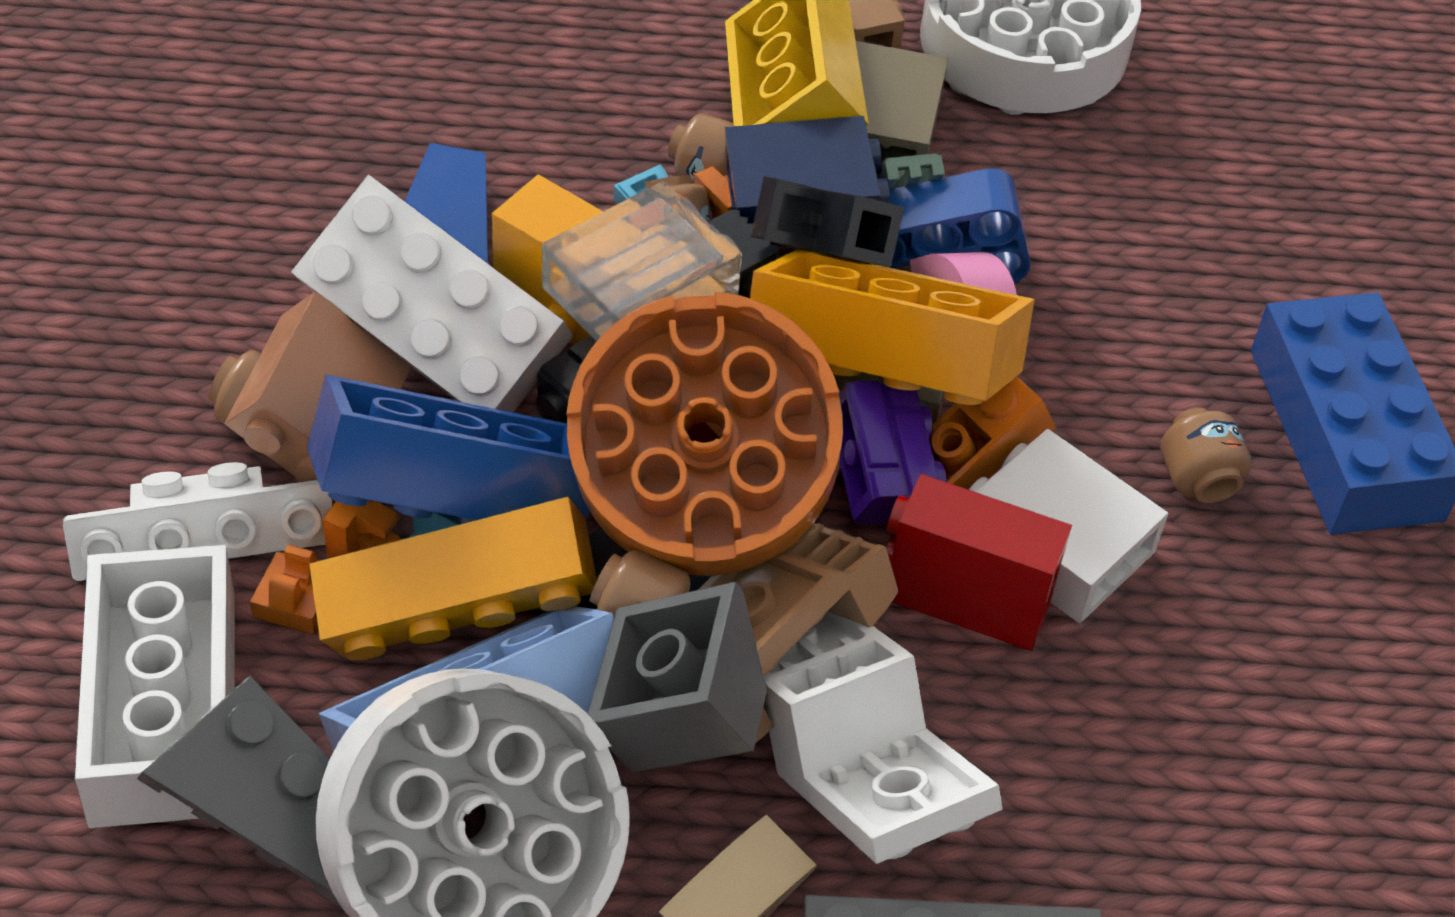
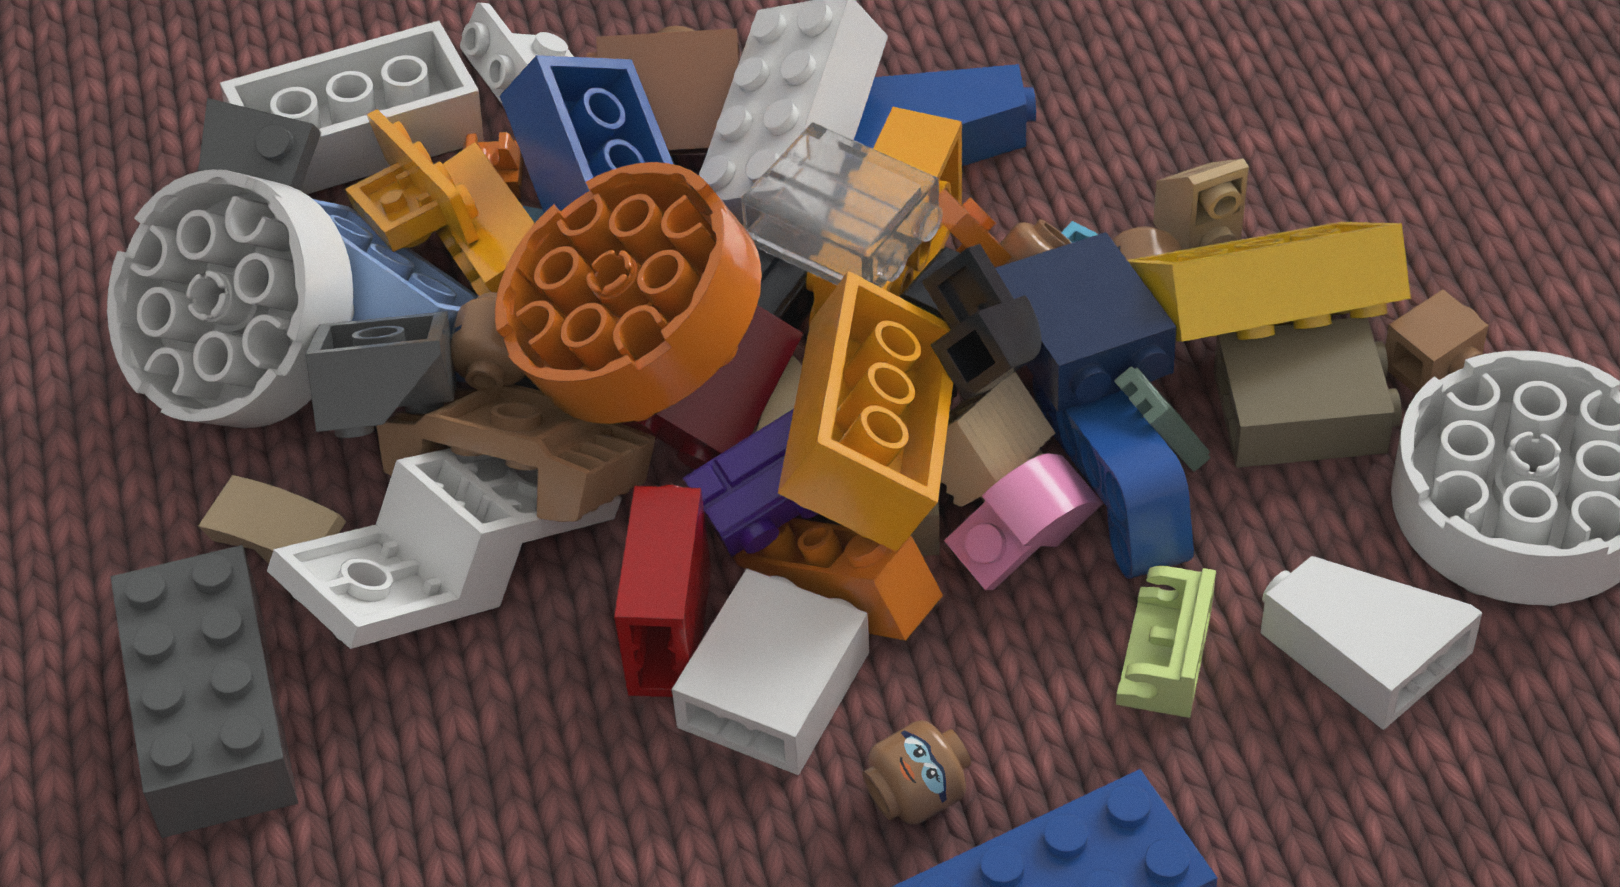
camera: 80 degrees right, 0 degrees up
none -> light orange bracket [345,109,479,252]
none -> yellowish green hinge [1116,566,1216,718]
none -> tan slope [1153,159,1249,250]
none -> white slope [1261,556,1482,730]

